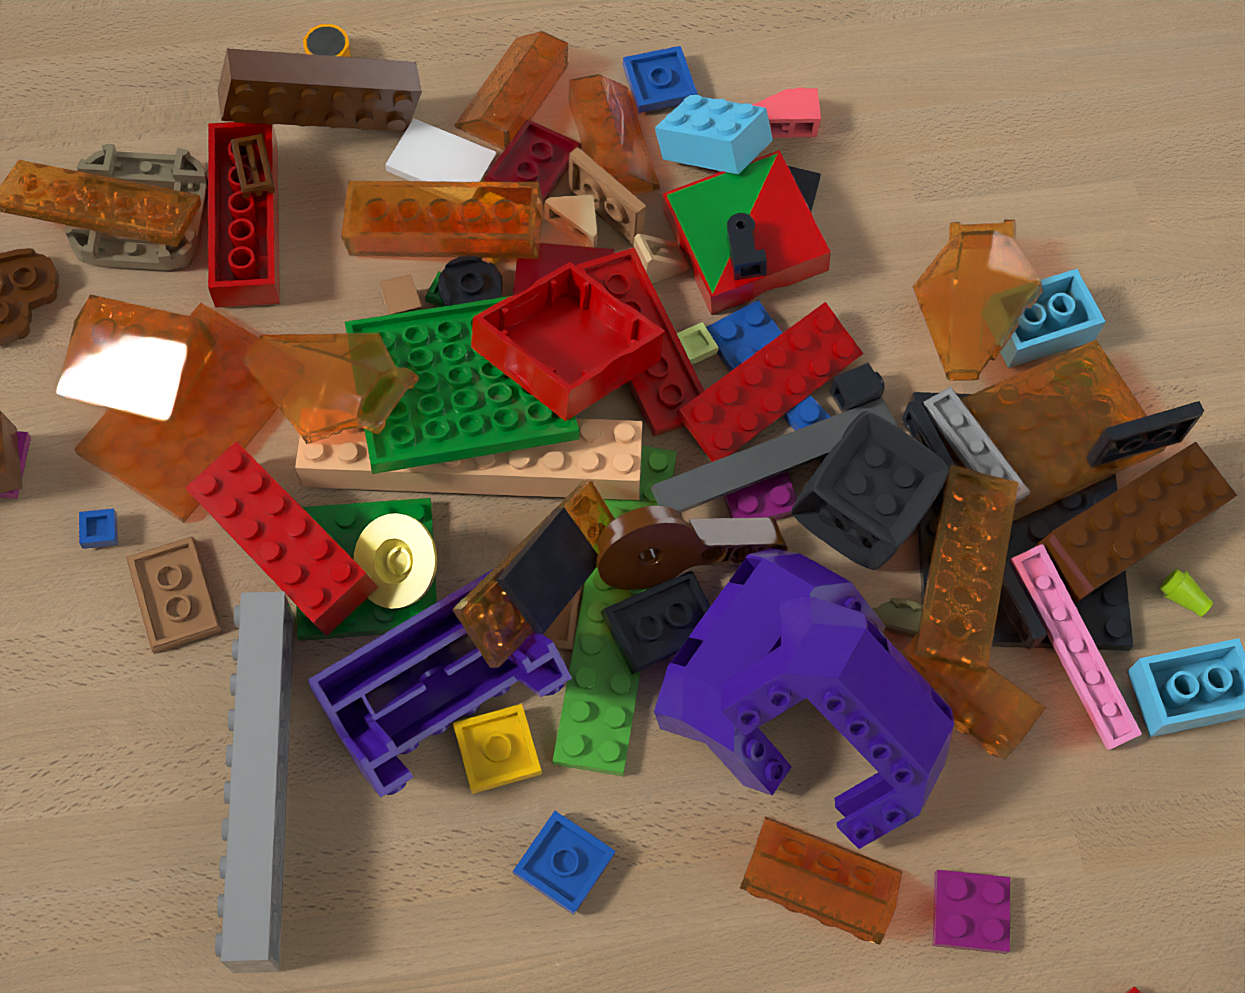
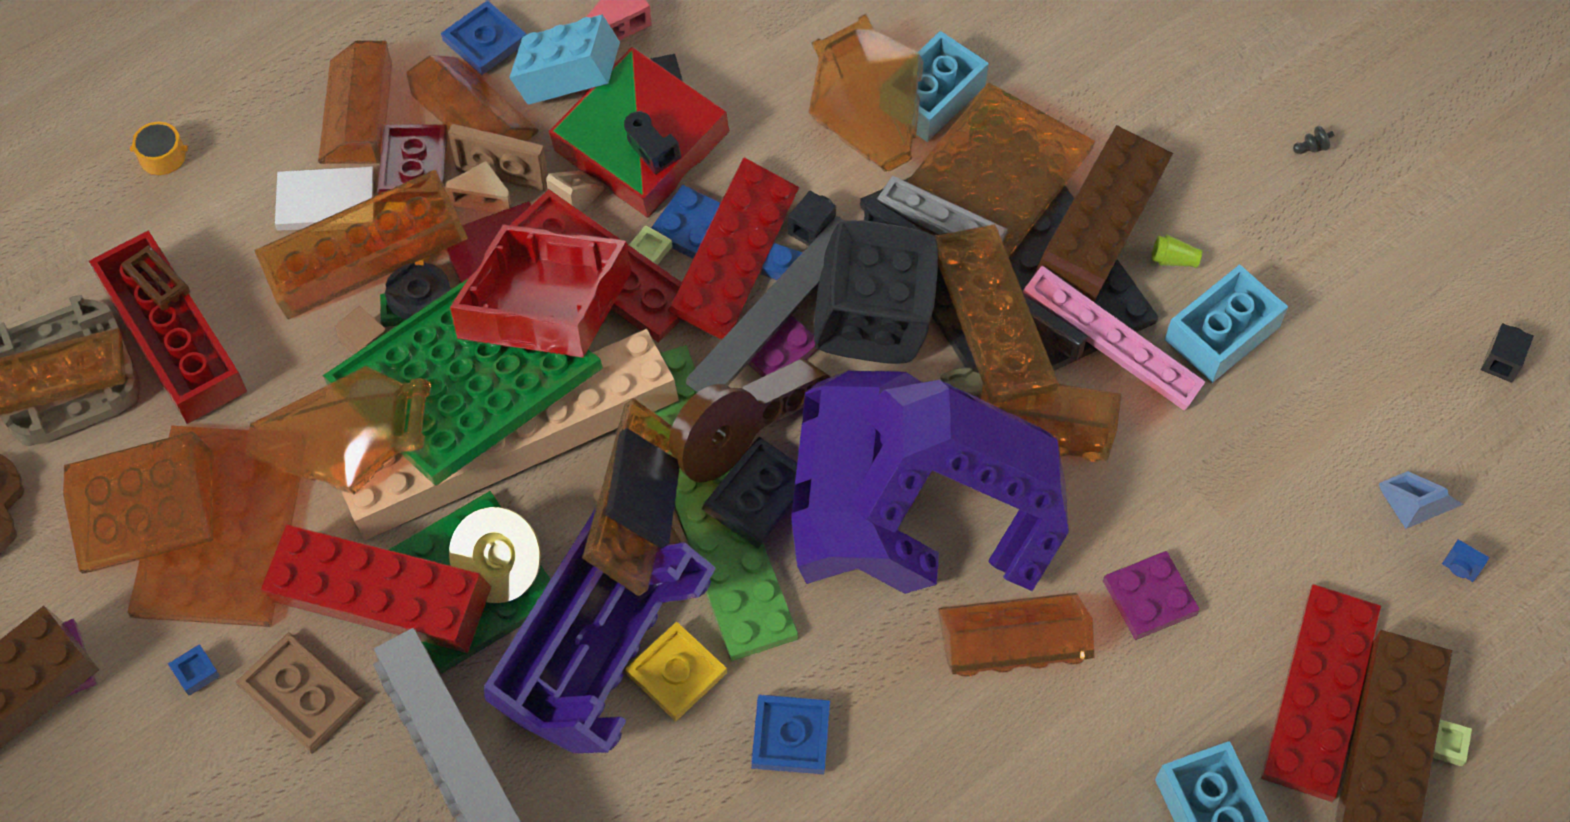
camera: 25 degrees left, 5 degrees down
reddish brown brick [217,48,422,132] -> none
black tile [1086,401,1204,468] -> none

